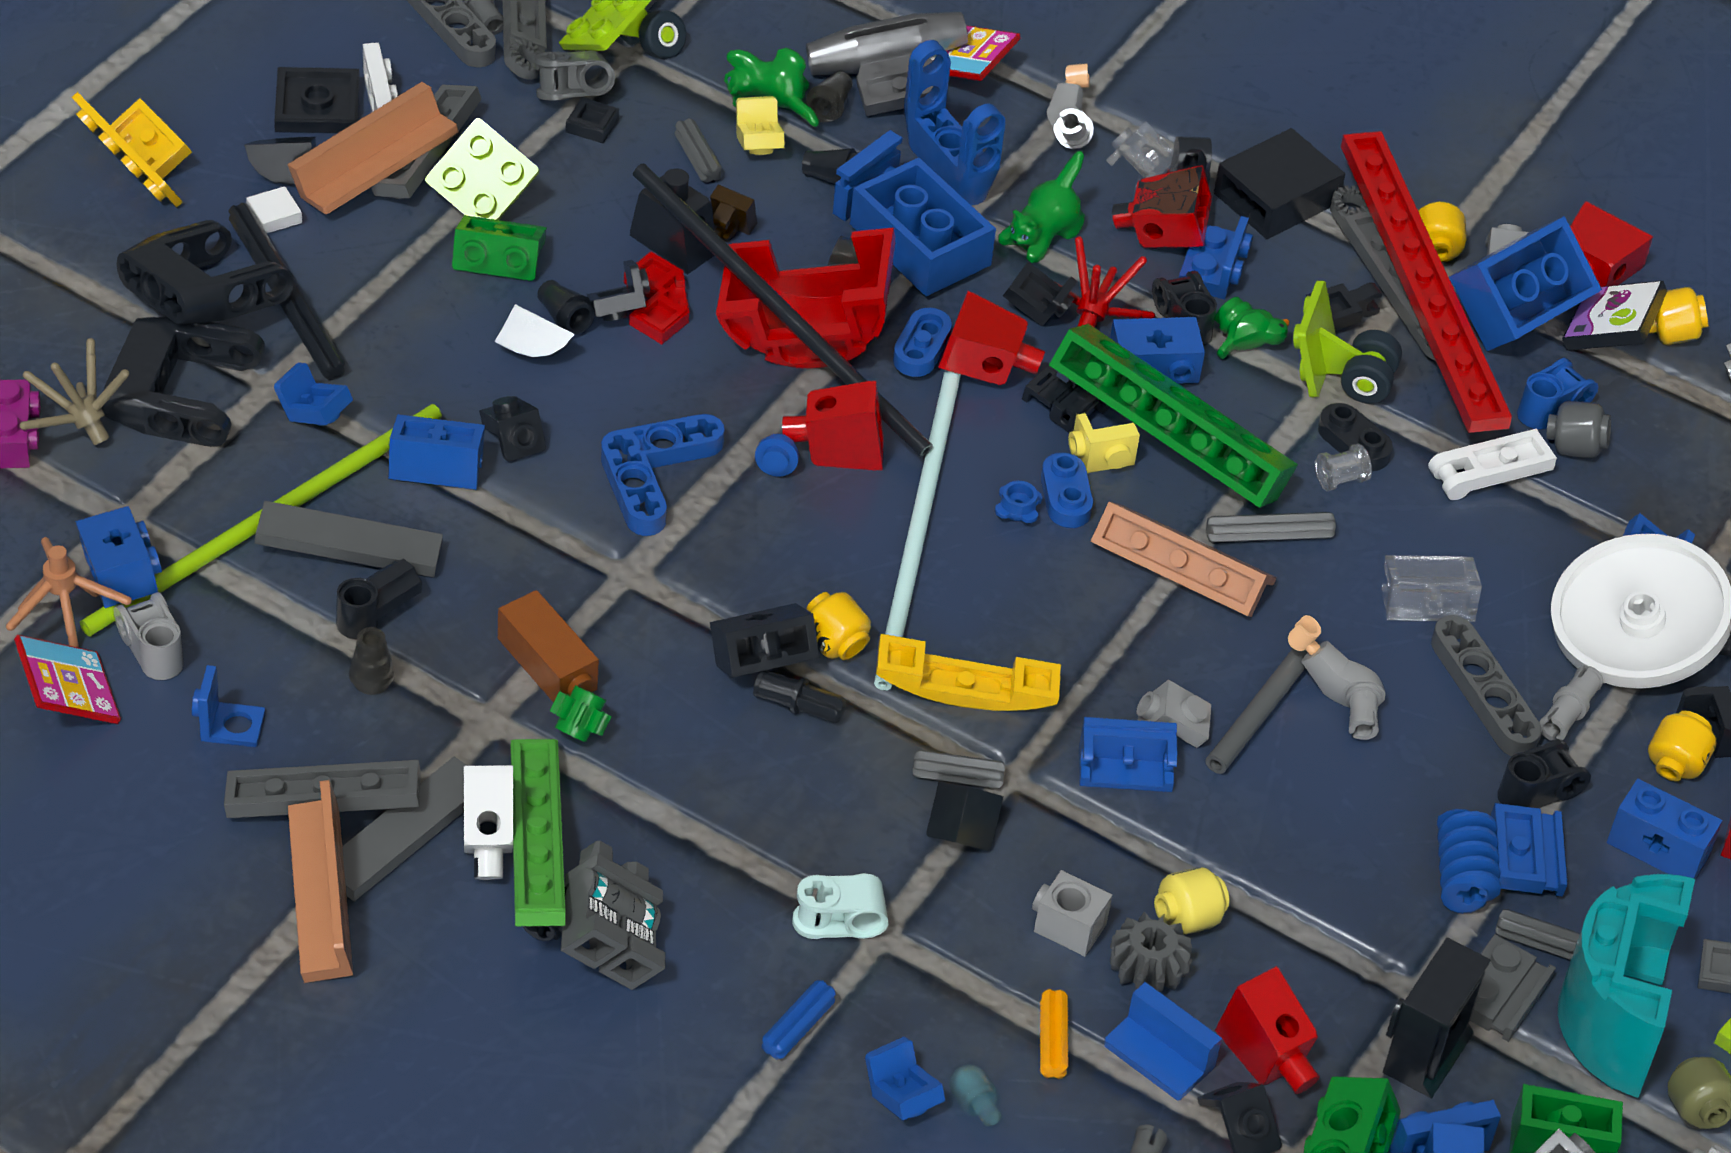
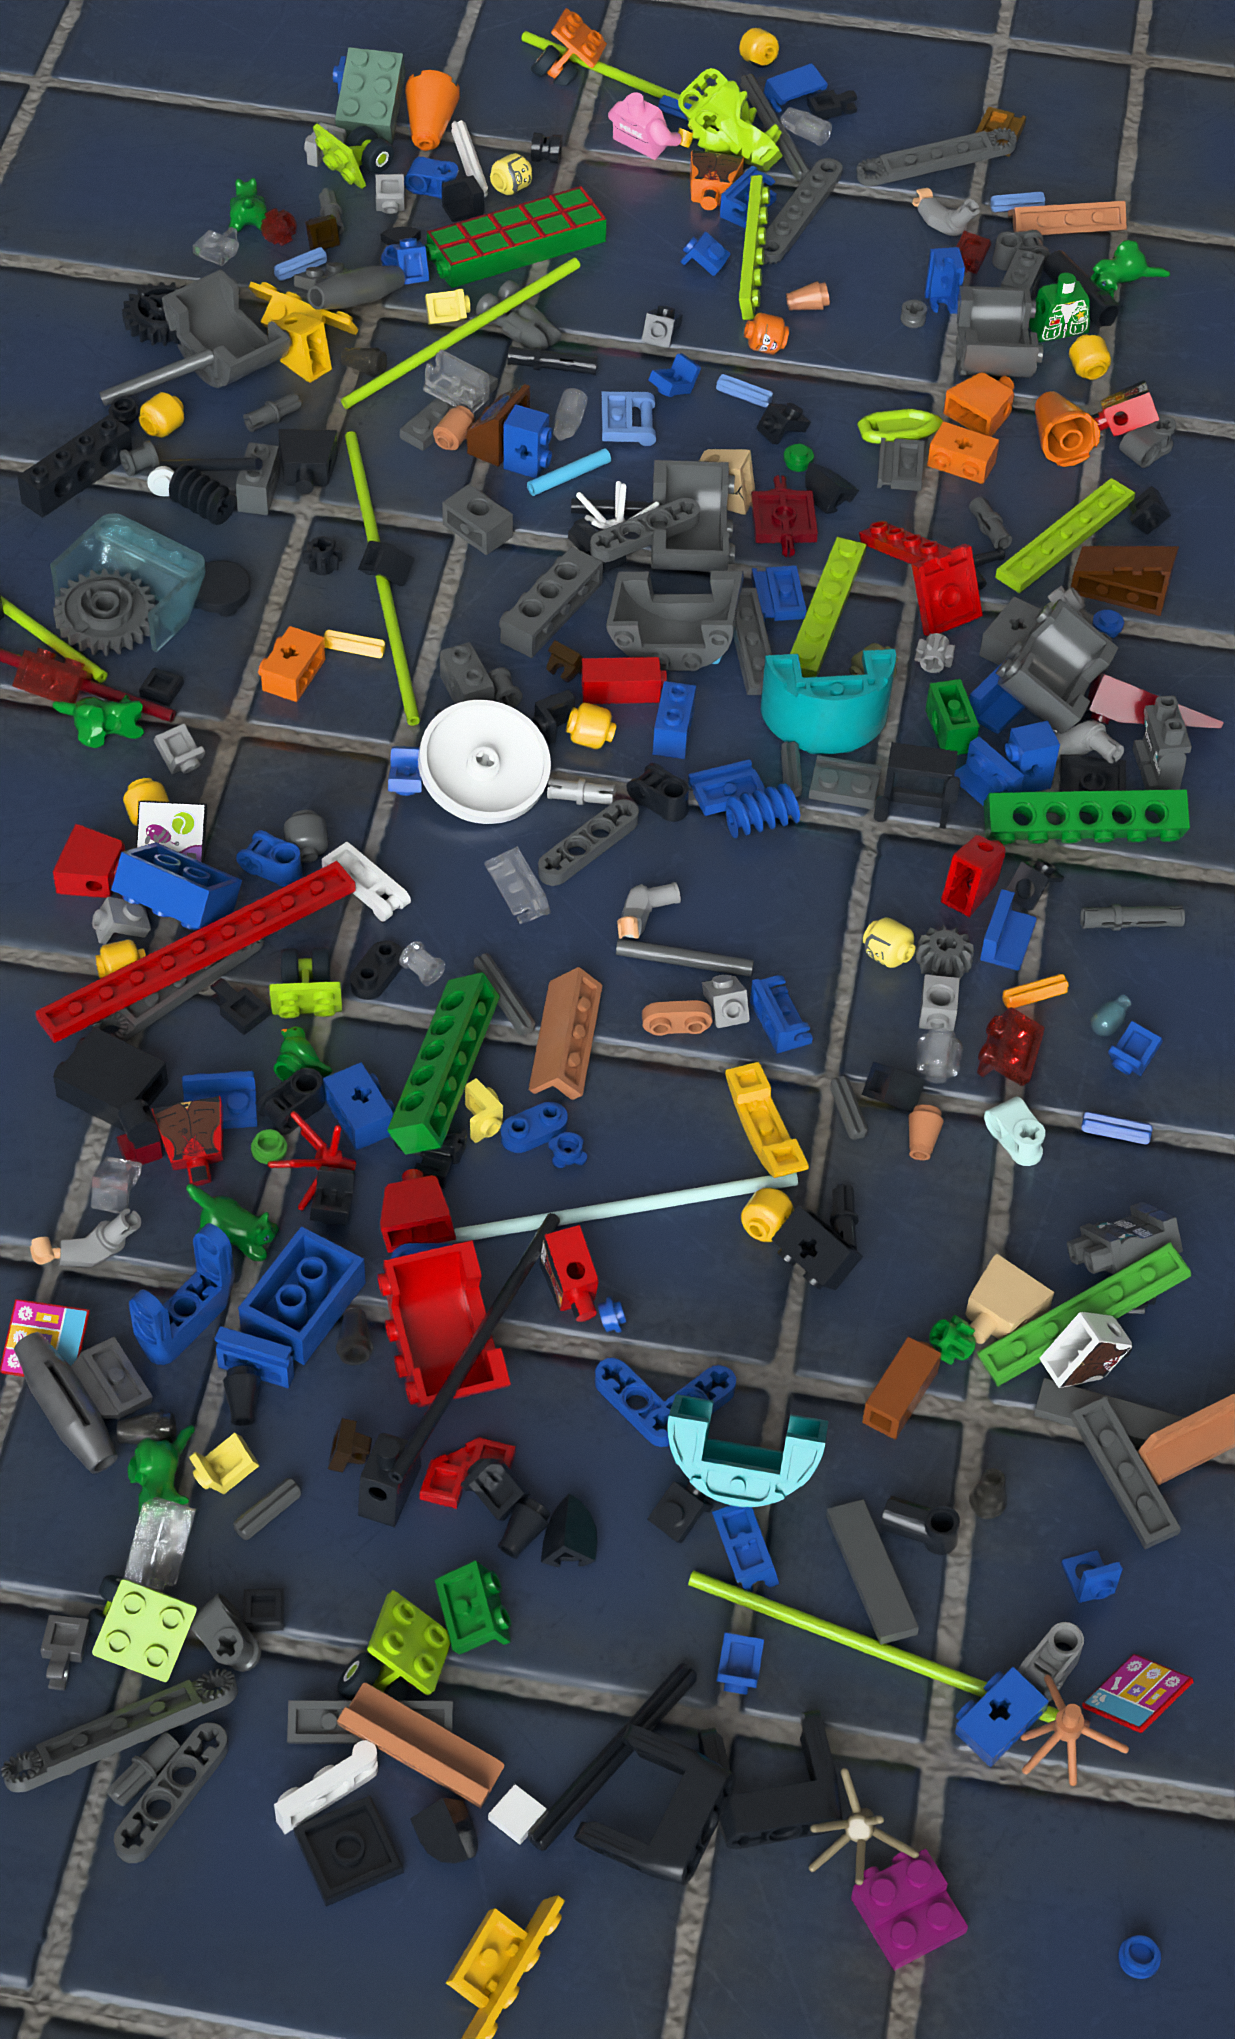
camera: 110 degrees left, 5 degrees up
none -> clear hinge [123,1497,196,1589]
none -> bright green plate [251,1129,287,1164]
none -> nougat plate [642,1000,712,1036]
none -> cylinder [668,1394,828,1507]
none -> nougat cone [908,1104,944,1161]
none -> clear head [915,1028,963,1083]
none -> tan torso [965,1253,1054,1344]
none -> clear red bracket [977,1007,1045,1086]

